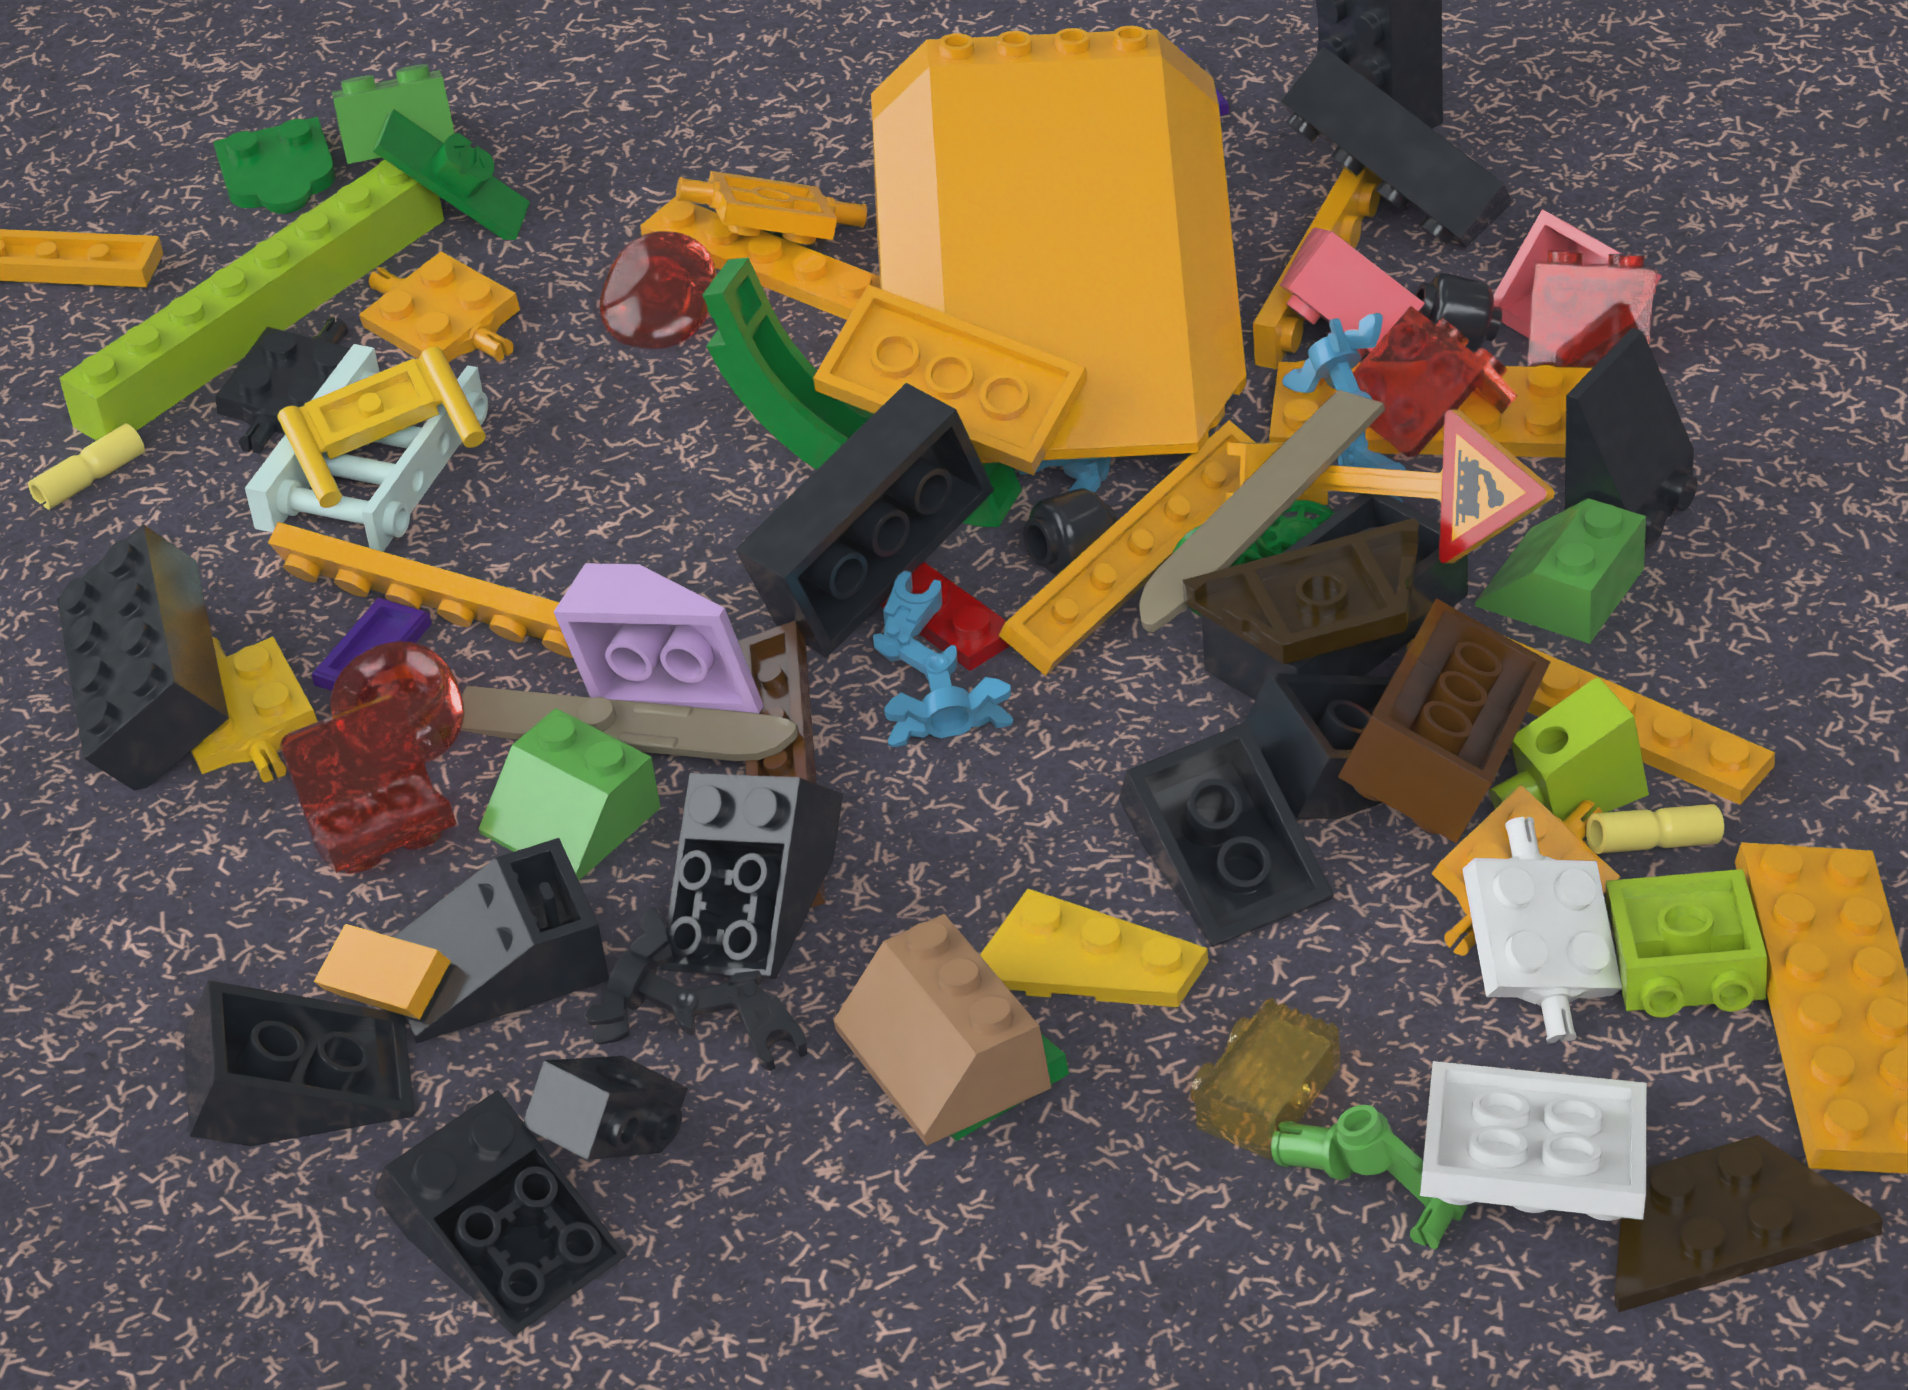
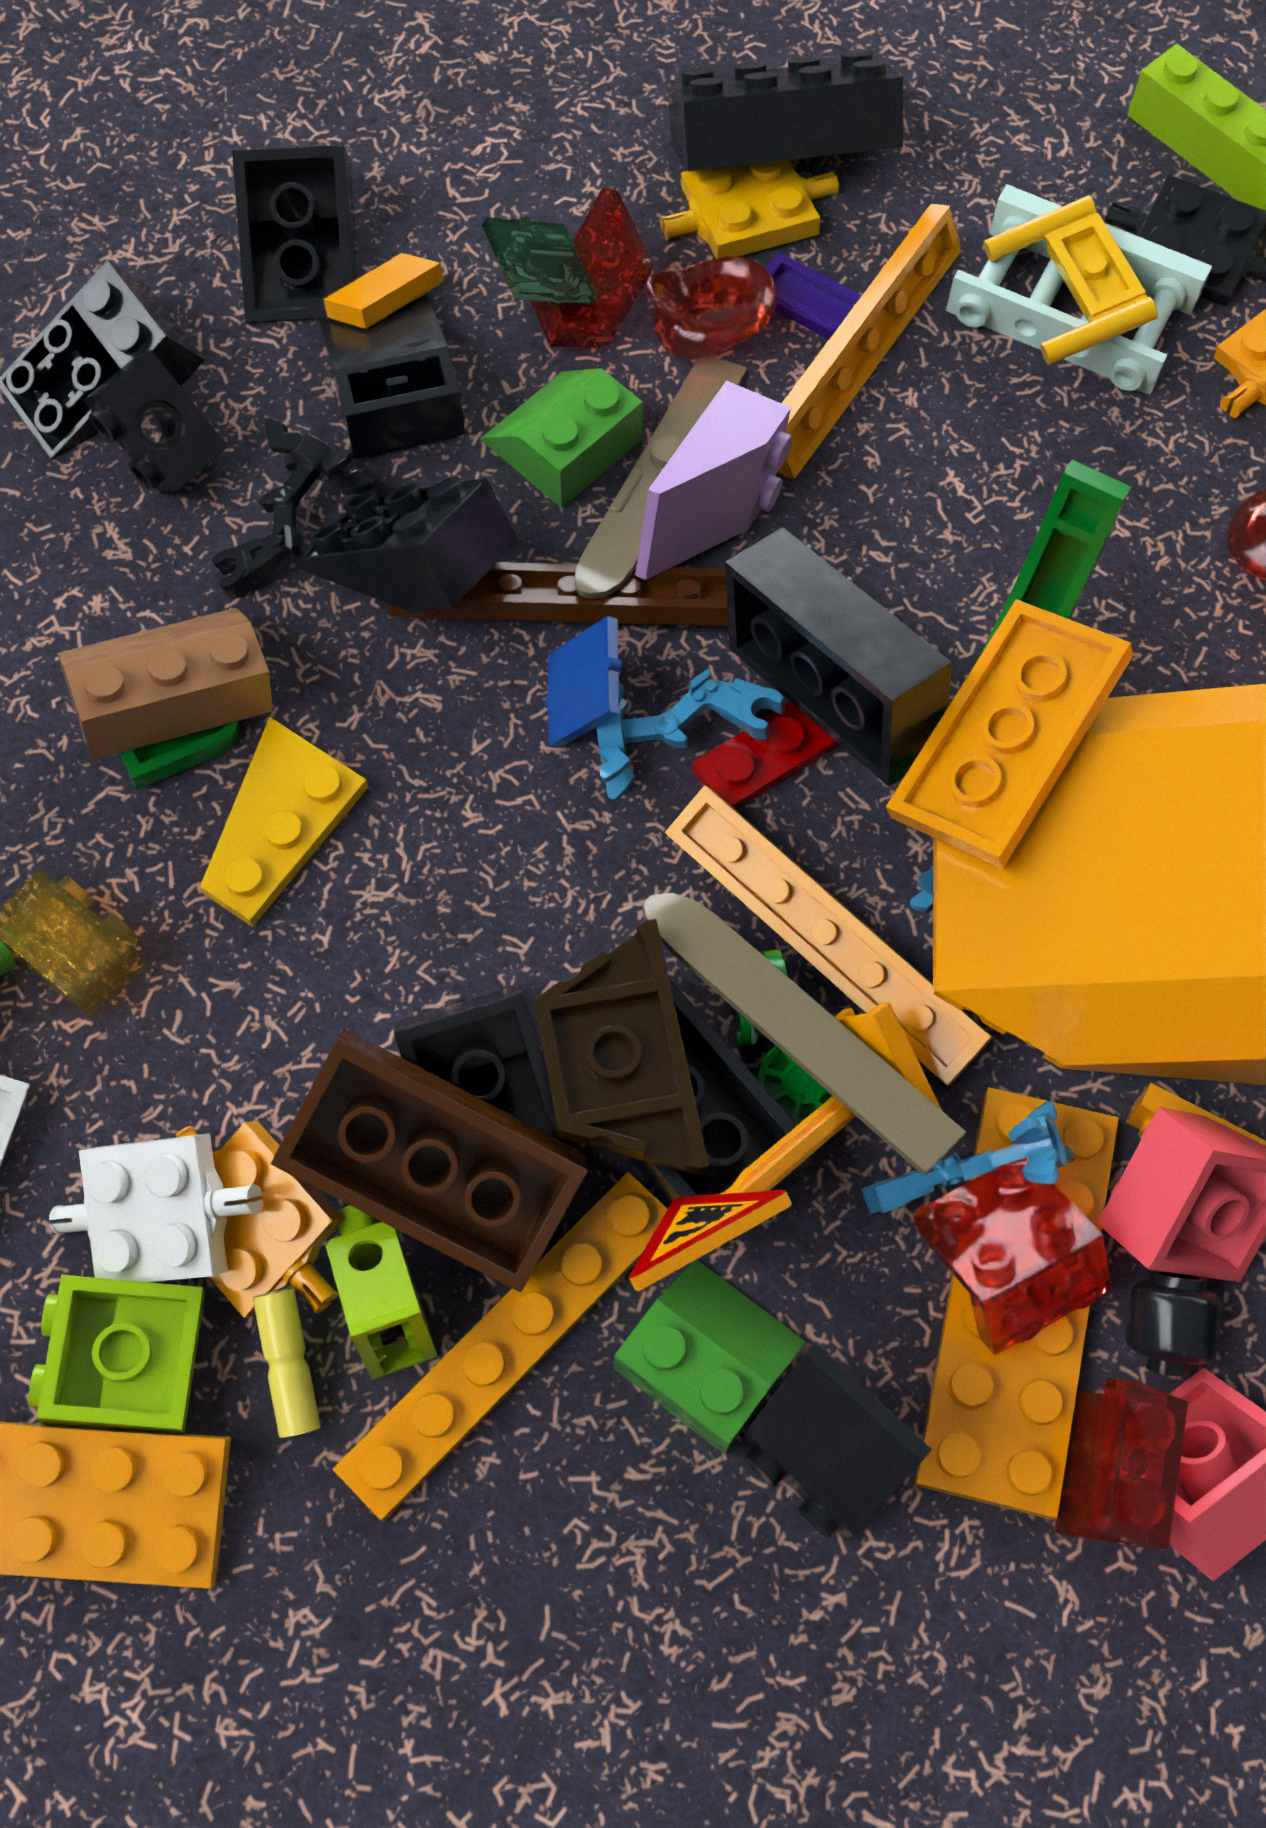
camera: 90 degrees right, 25 degrees up
light yellow piece [28,423,145,510] -> none
black head [1023,488,1118,575] -> none
black slope [1119,722,1334,947] -> none
none -> clear green piece [482,216,598,306]
none -> blue piece [545,616,622,747]

